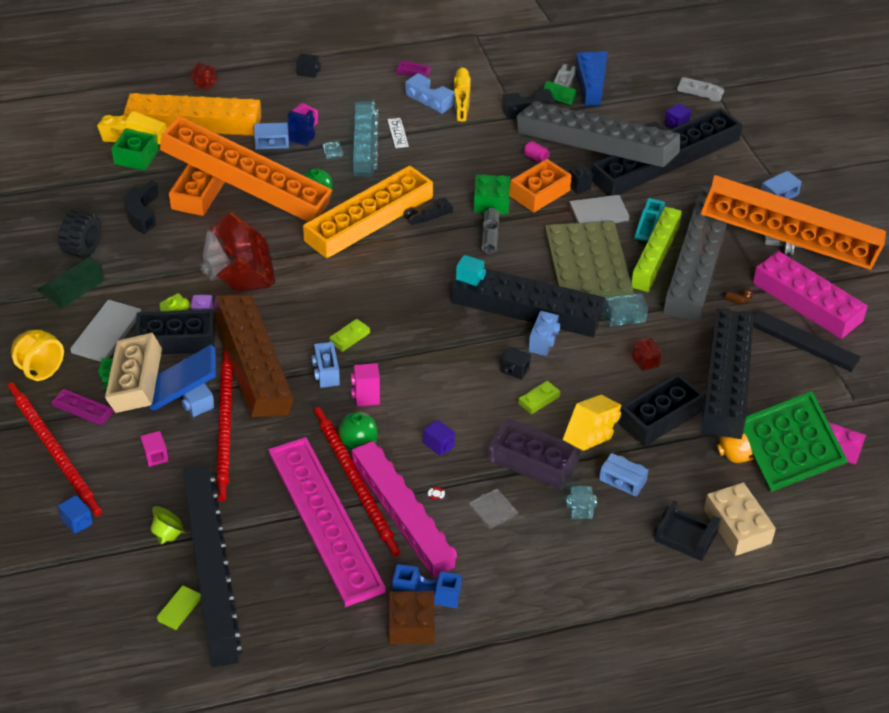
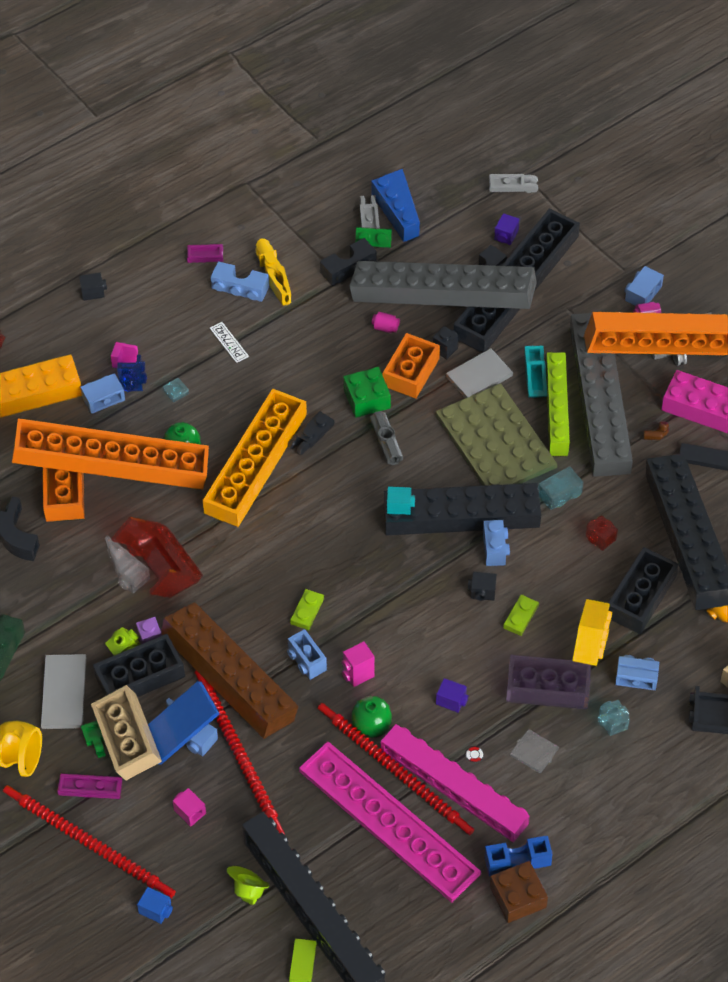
camera: 20 degrees left, 10 degrees up
clear light blue brick [353,102,378,176] -> none

